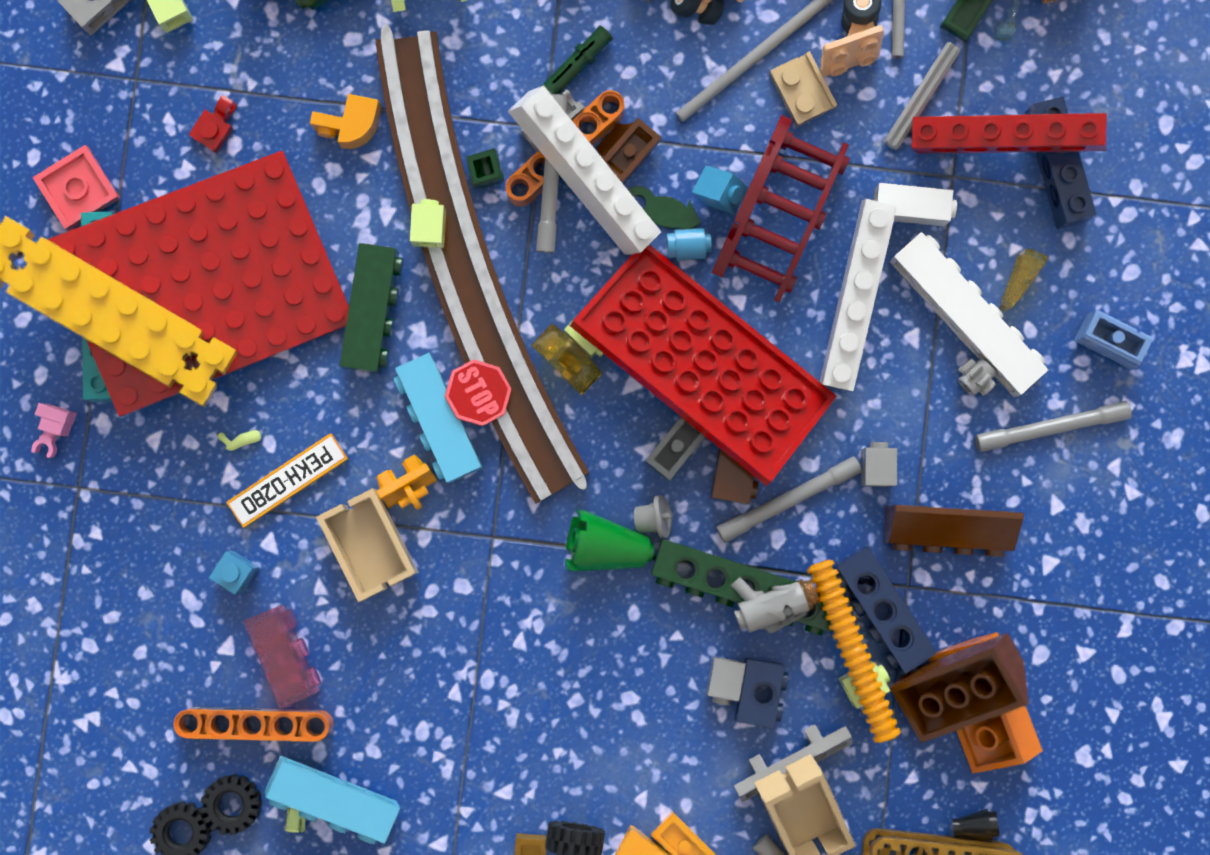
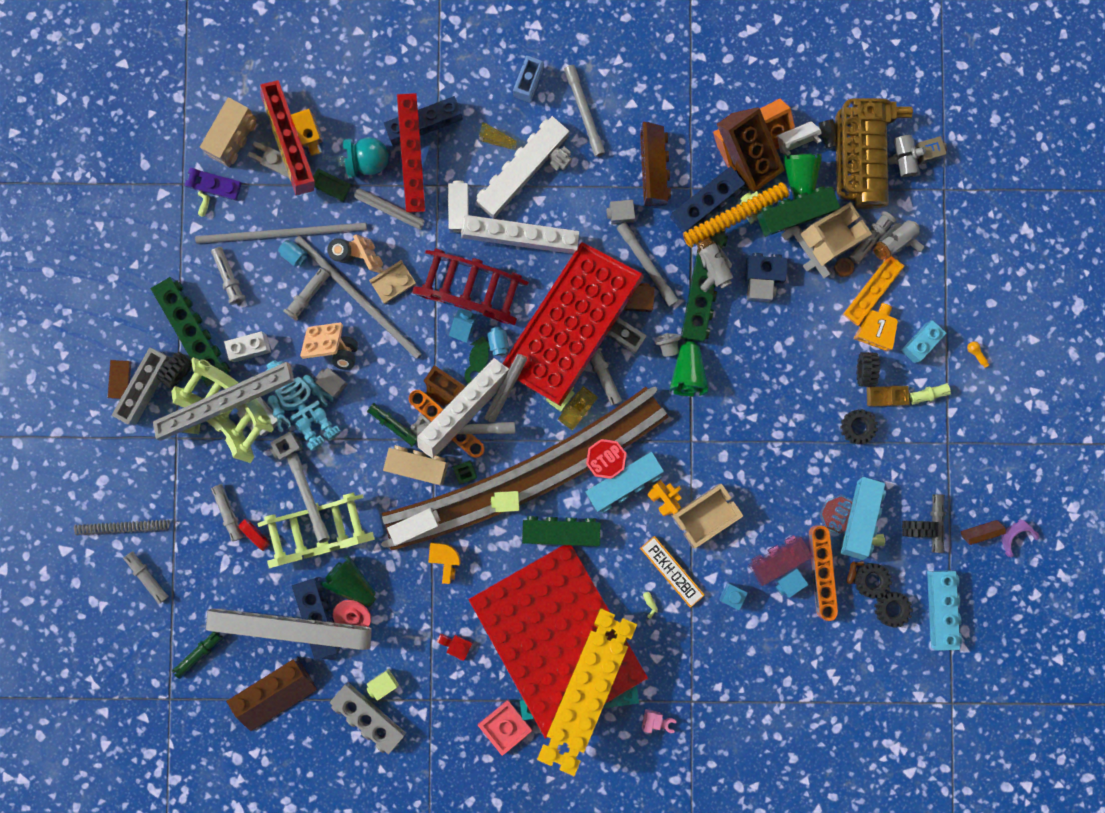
camera: 95 degrees left, 0 degrees up
none -> teal tile [343,137,389,178]
none -> tan piece [383,445,449,485]
none -> white brick [387,508,441,546]
none -> light grey axle [485,354,527,422]
none -> light grey pin [590,348,622,406]
none -> dark green brick [757,186,840,237]
none -> dark azure brick [775,568,808,598]
none -> white hinge [777,121,822,156]
none -> green cone [783,154,822,200]
none -> clear light blue piece [820,494,853,536]
none -> reddish brown tile [834,258,854,277]
none -> black tyre [840,409,878,444]
none -> reddish brown piece [846,561,864,584]

